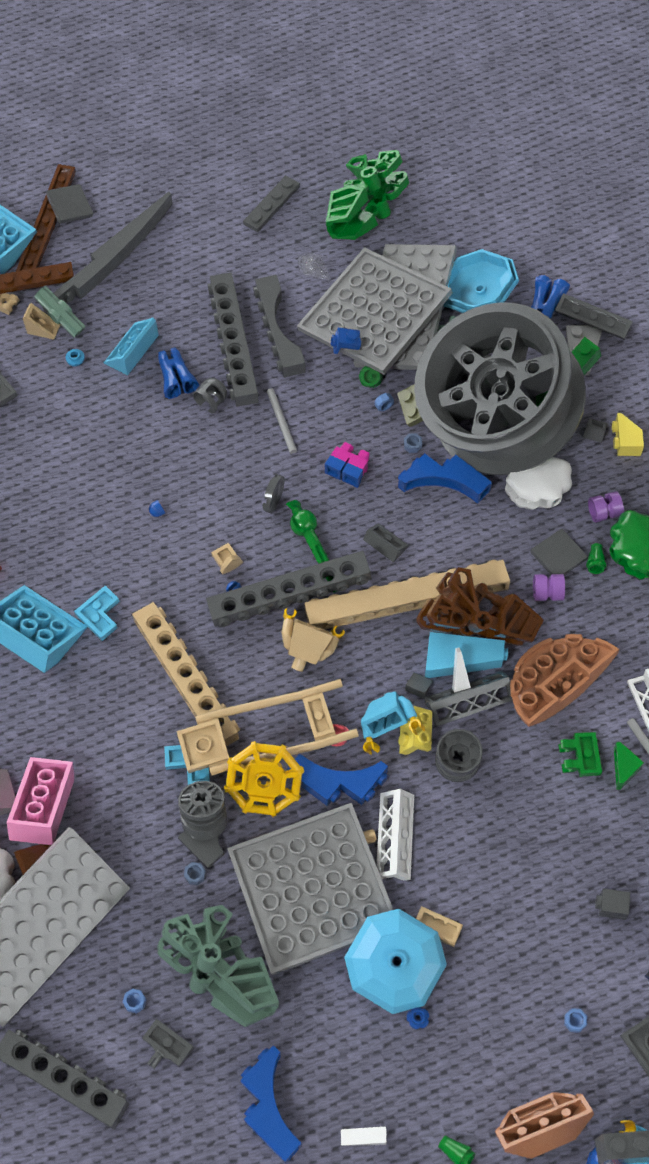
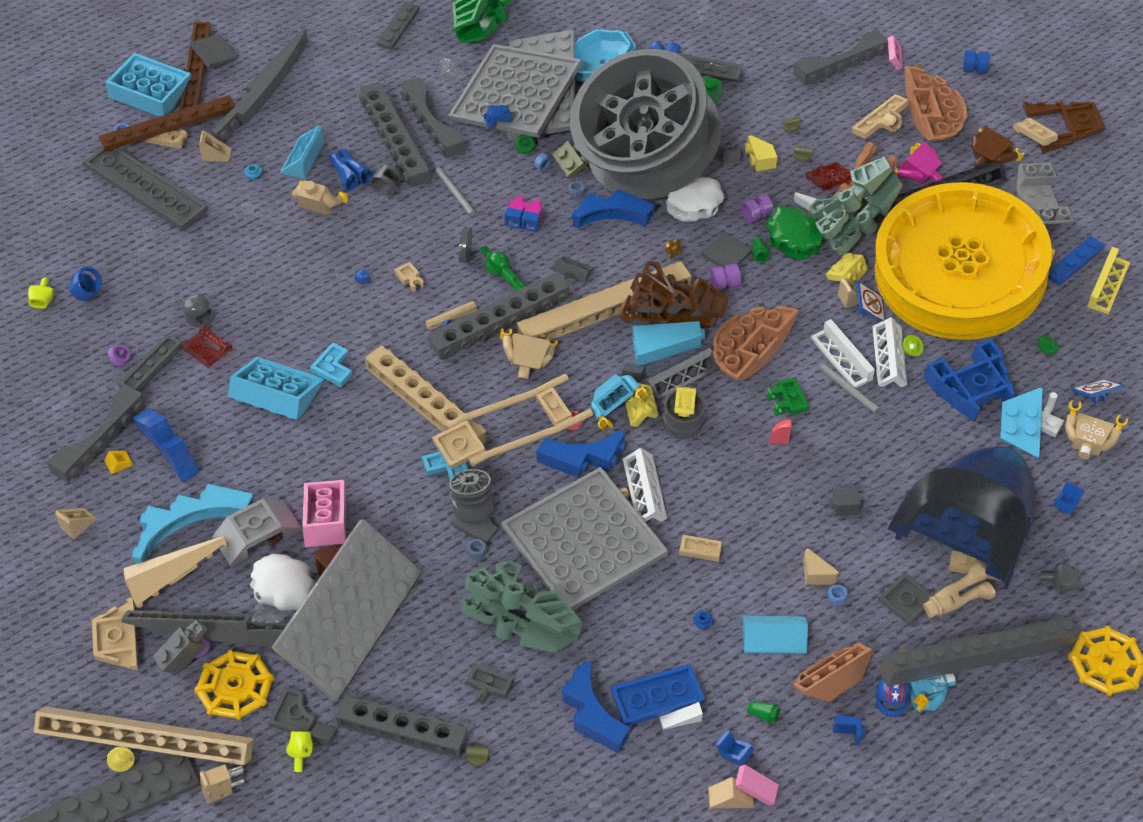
camera: 15 degrees left, 10 degrees down
sand green piece [34,286,86,338] -> none
medium blue tile [123,989,146,1014] -> none
tan tile [211,543,243,574] -> none
yellow plate [224,741,305,817] -> none
medium azure rock [344,909,447,1014] -> none
white piece [452,648,471,692] -> none
green slope [613,742,644,790] -> none
none -> tan torso [292,180,349,215]
none -> tan plate [394,262,424,292]
none -> tan axle [426,301,477,330]
none -> olive plate [466,745,489,766]
none -> blue plate [610,664,705,726]
none -> pearl gold plate [665,239,682,259]
none -> light yellow bracket [674,386,696,417]
none -> medium azure slope [743,616,808,654]
none -> coral brick [769,419,791,444]
none -> tan slope [803,548,839,585]

